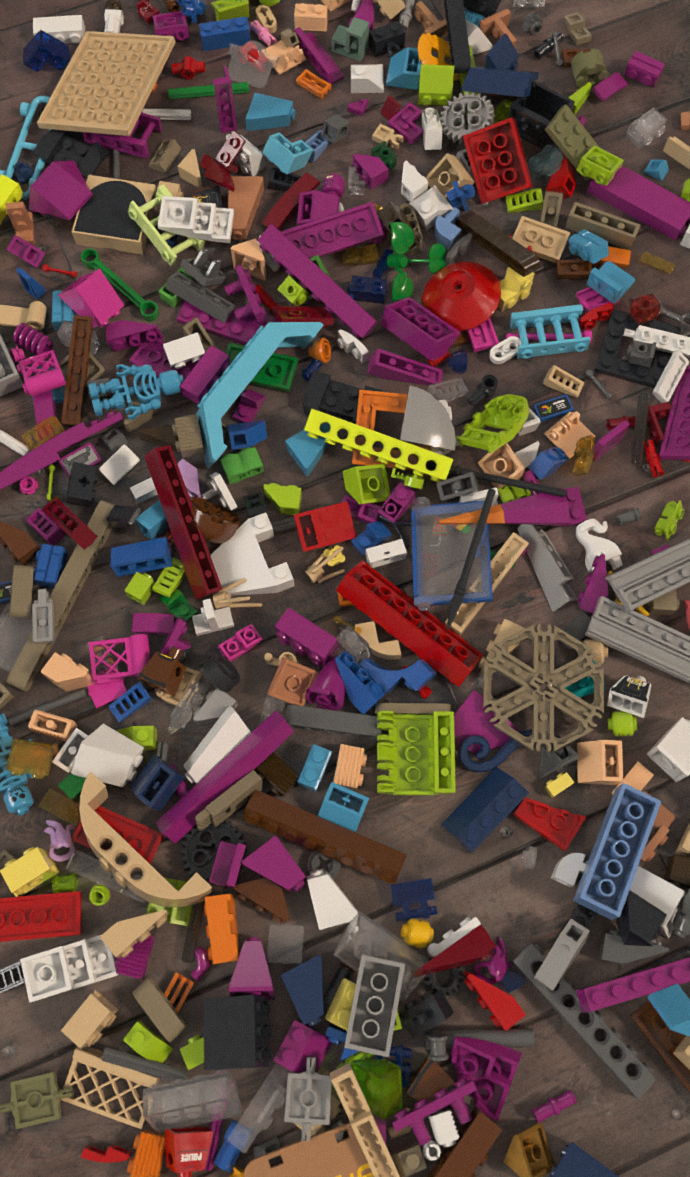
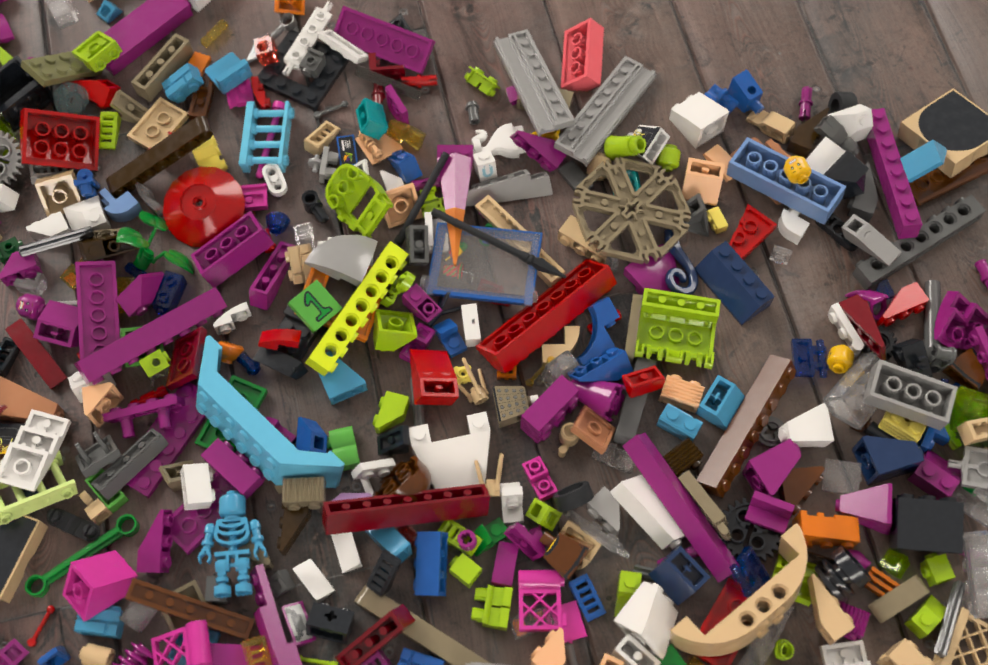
camera: 80 degrees left, 5 degrees down
none -> axle [18,226,94,257]
none -> black piece [46,508,101,542]
none -> tan piece [78,490,113,526]
none -> magenta slope [116,271,164,317]
none -> red slope [258,329,302,350]
none -> tan brick [284,243,312,285]
none -> bright green tile [288,280,343,333]
none -> light grey hips [308,146,339,184]
none -> teal brick [356,98,388,140]
none -> magenta bush [457,530,477,551]
none -> lime hips [471,585,513,631]
none -> white brick [473,150,497,182]
none -> dark tan torso [493,386,538,428]
none -> lime brick [525,498,562,531]
none -> lime plant [604,135,646,161]
none -> red slope [622,365,666,398]
none -> clear blue plate [729,546,771,598]
none -> yellow head [783,156,812,184]
none -> black wheel [814,545,872,603]
none -> clear neon green slope [879,548,910,579]

